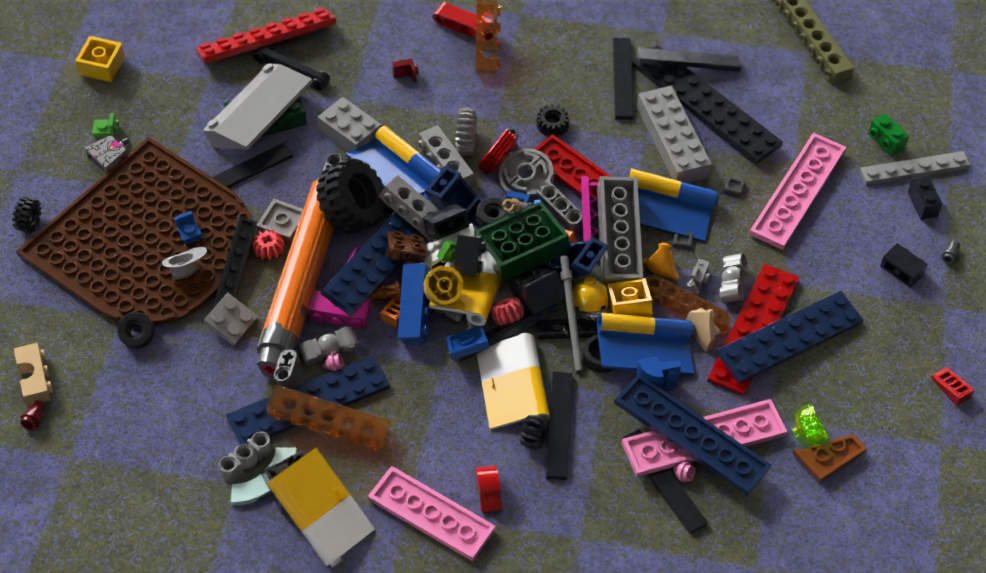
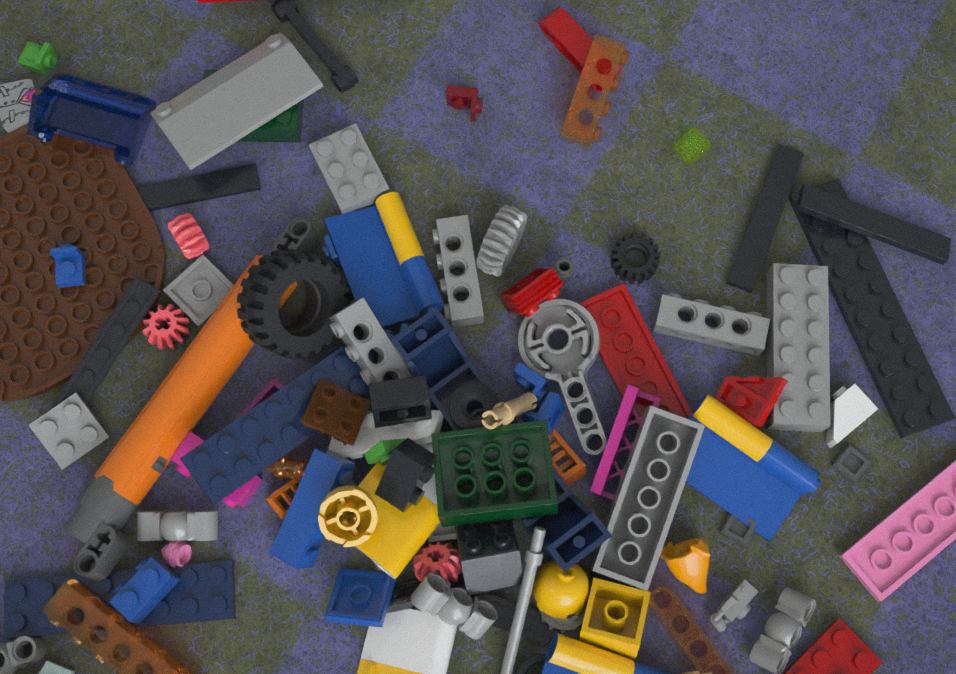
camera: 25 degrees right, 20 degrees up
light grey piece [162,247,207,280] -> none
none -> clear blue windscreen [27,73,156,164]
none -> blue brick [110,557,181,623]
none -> coral gear [168,213,209,259]
none -> light grey piece [411,573,498,639]
none -> light grey brick [653,293,770,356]
none -> clear neon green slope [672,126,711,166]
none -> red wing [714,376,788,428]
none -> white slope [826,384,878,448]

